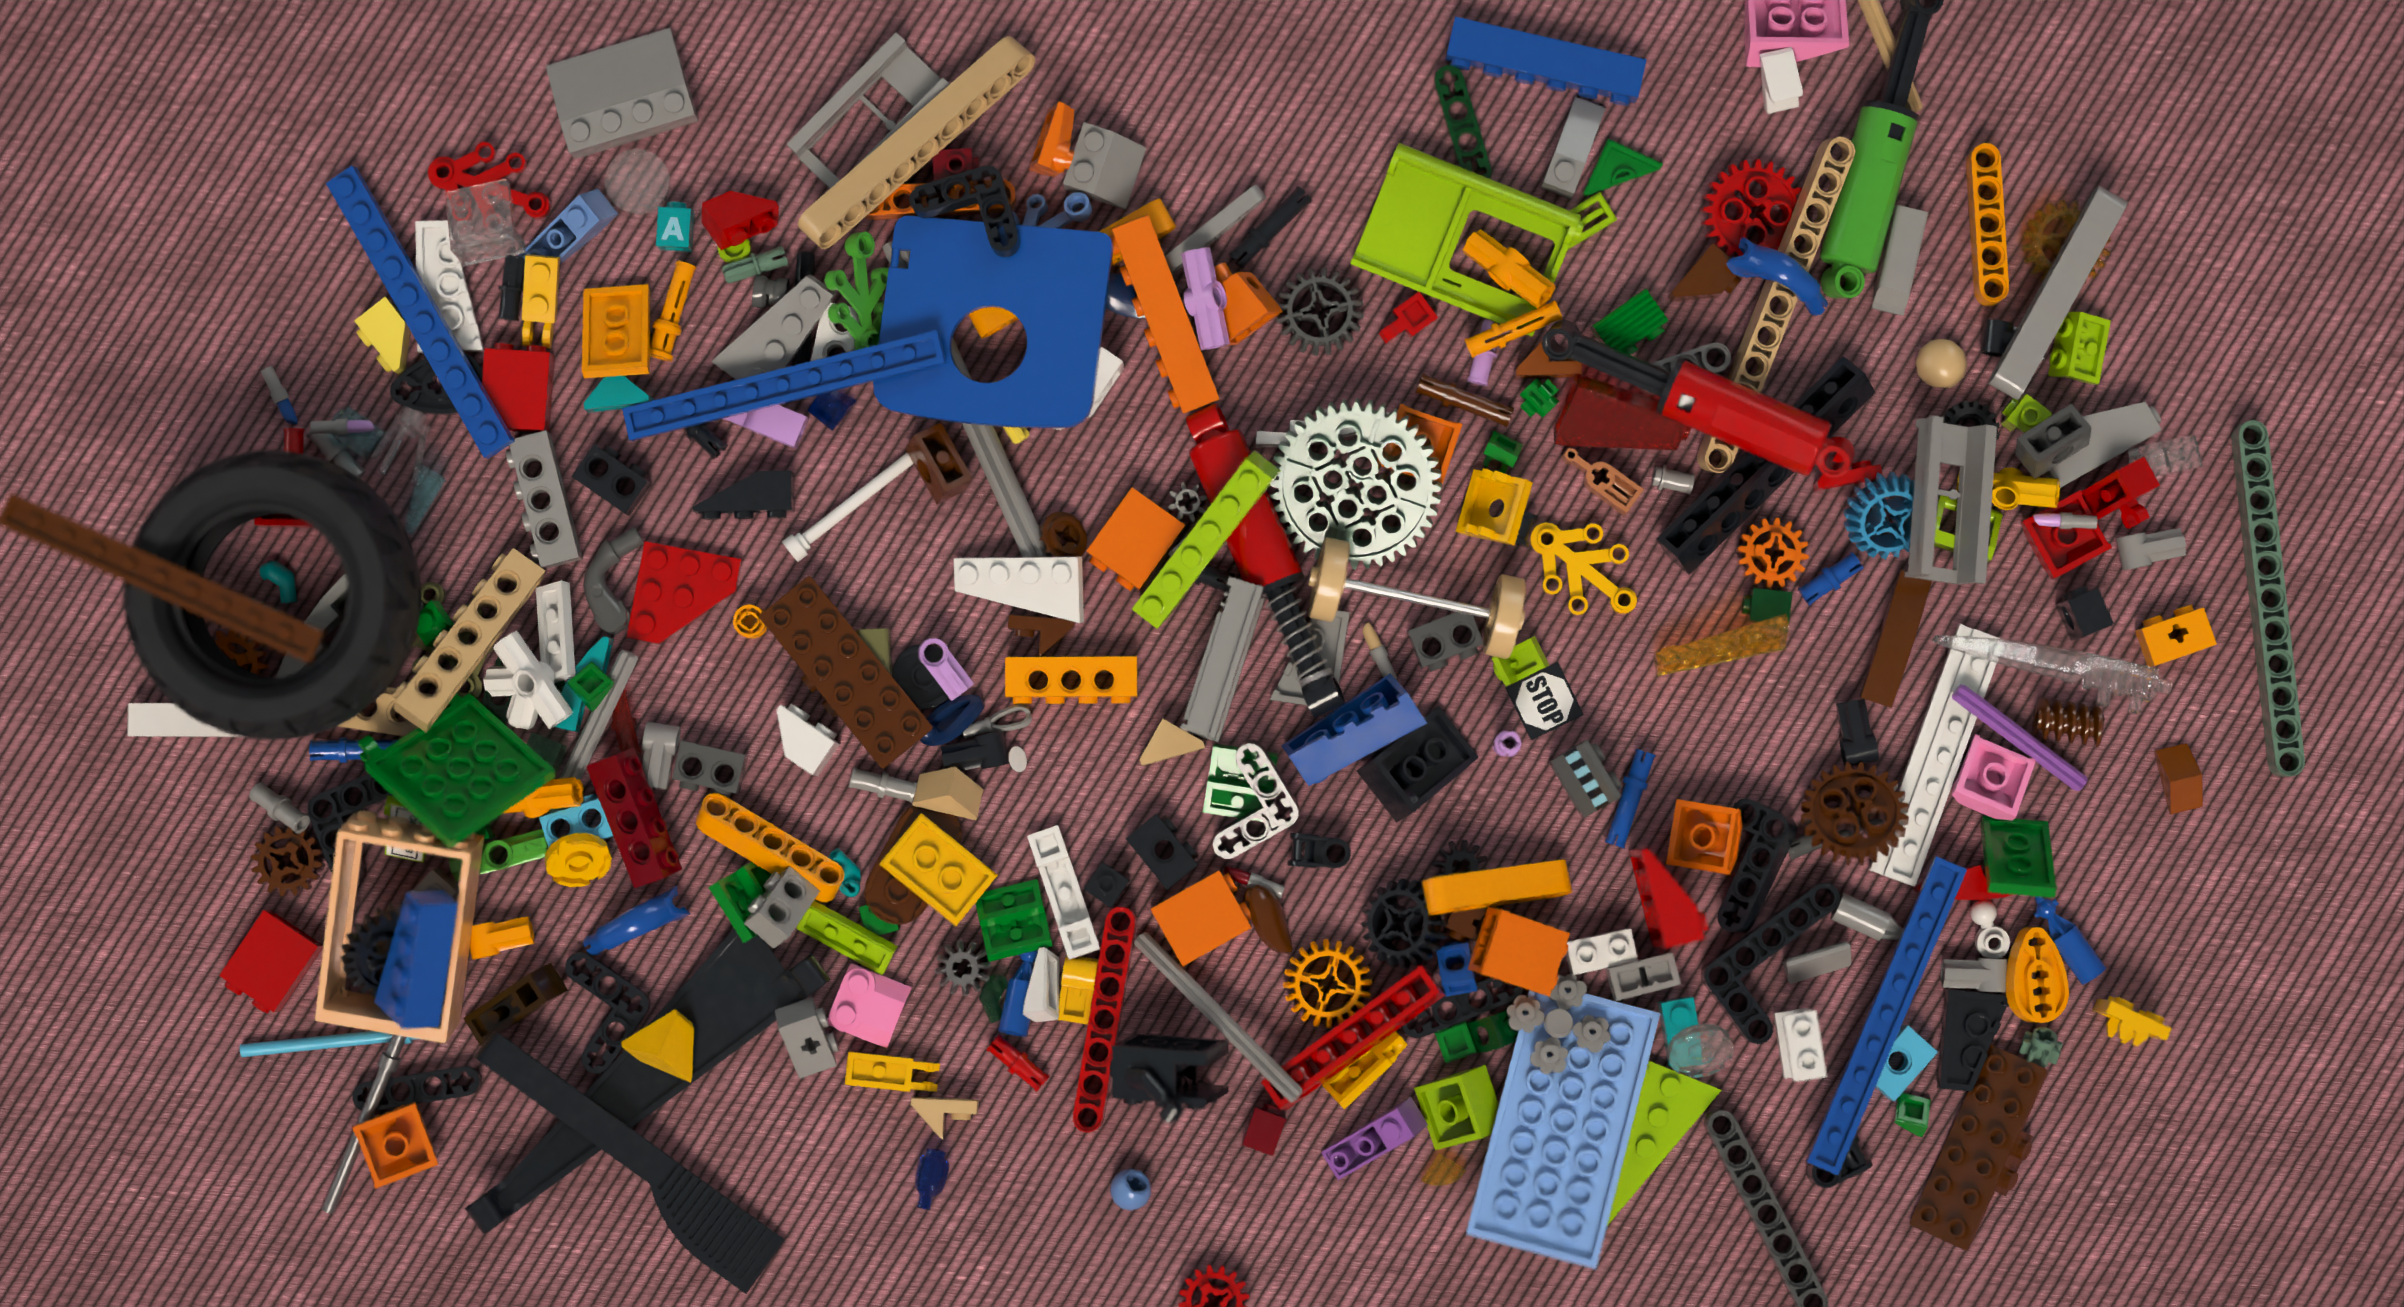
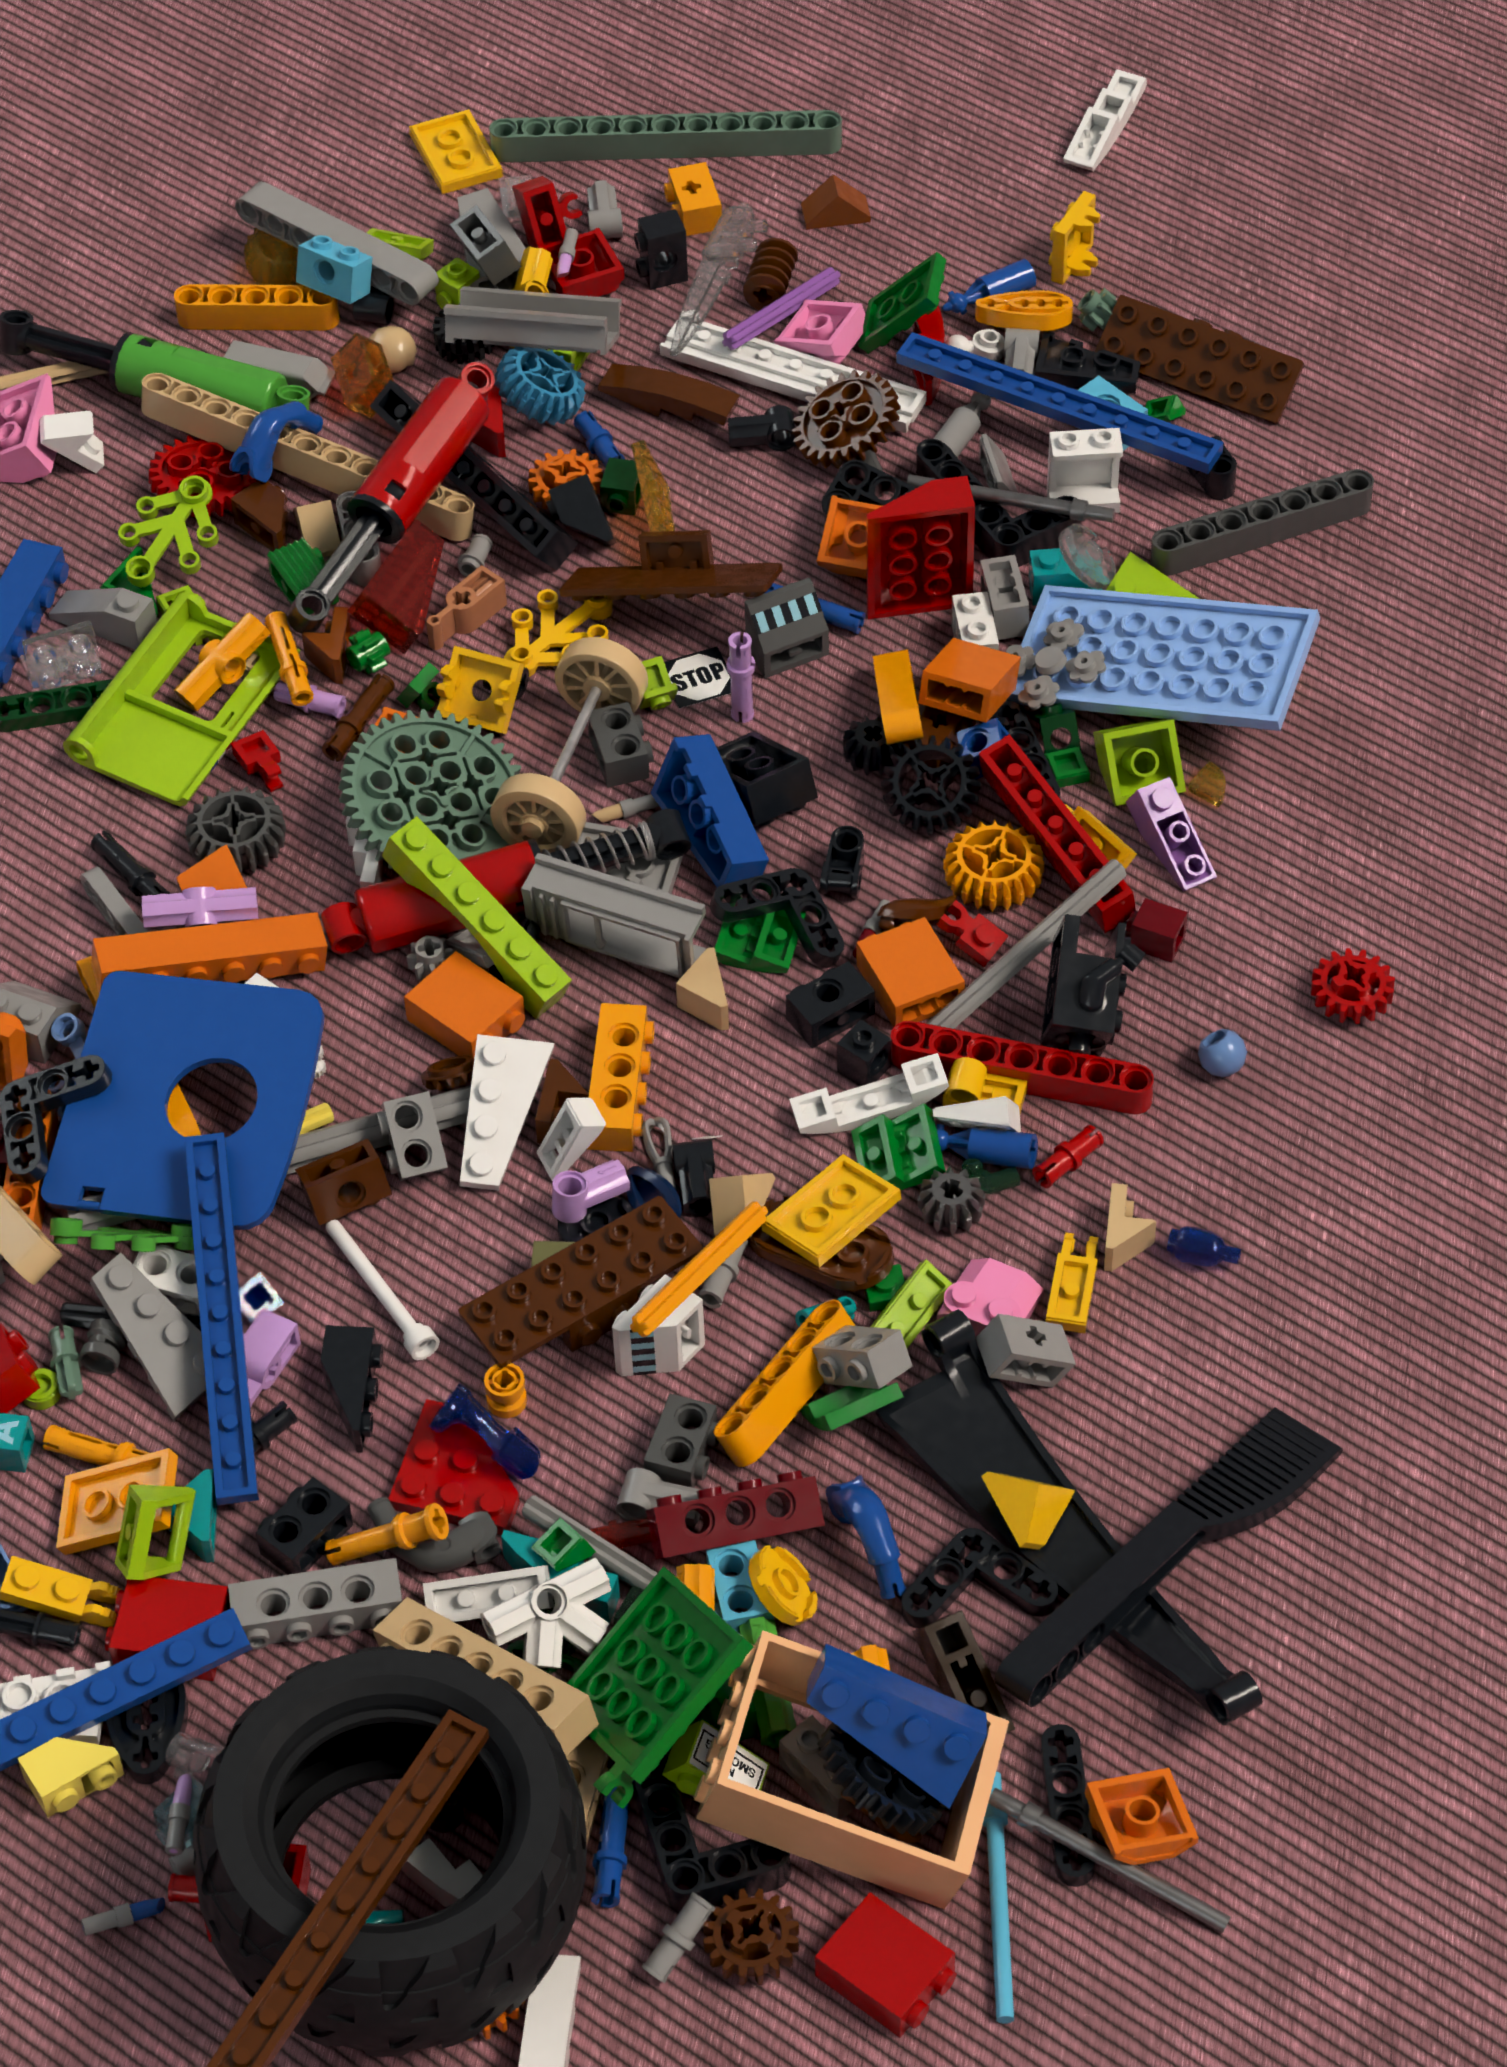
camera: 85 degrees left, 35 degrees down
none -> clear bracket [20,620,103,692]
none -> lime tile [115,1484,196,1580]
none -> lime plant [118,475,219,588]
none -> tan slope [293,500,340,557]
none -> medium azure brick [296,235,373,304]
none -> light orange pin [325,1503,449,1566]
none -> clear orange brick [331,332,394,418]
none -> light grey brick [376,1091,448,1181]
none -> yellow tile [409,110,503,194]
none -> clear blue piece [428,1382,541,1479]
none -> white slope [536,1098,606,1181]
none -> black slope [546,474,617,546]
none -> reddish brown bracket [559,530,783,601]
none -> light orange axle [630,1201,768,1337]
none -> flat silver bar [907,474,1115,523]
none -> red plate [936,900,1008,967]
none -> white slope [1063,69,1147,171]

